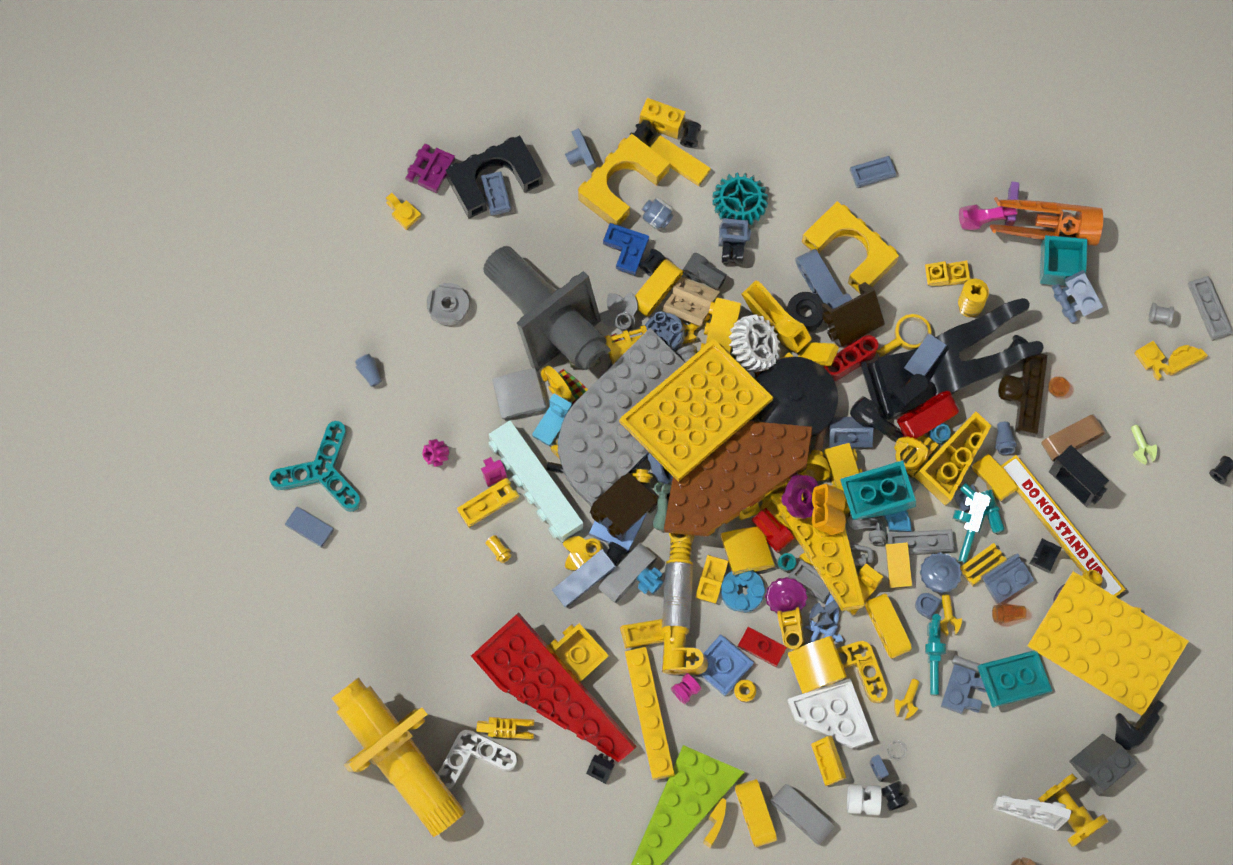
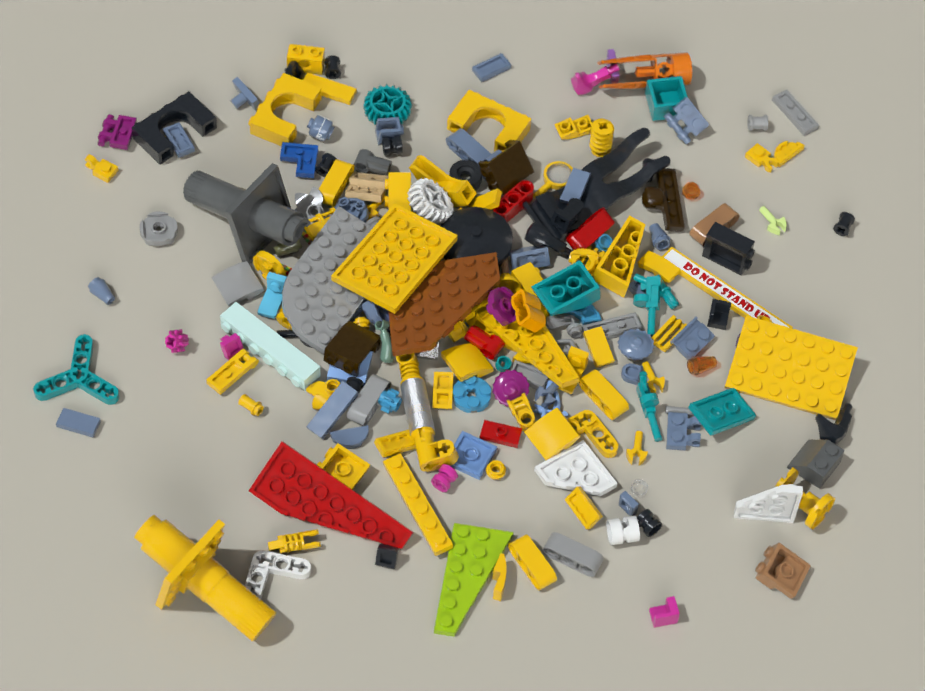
camera: 15 degrees left, 15 degrees down
none -> sand blue tile [330,425,369,449]

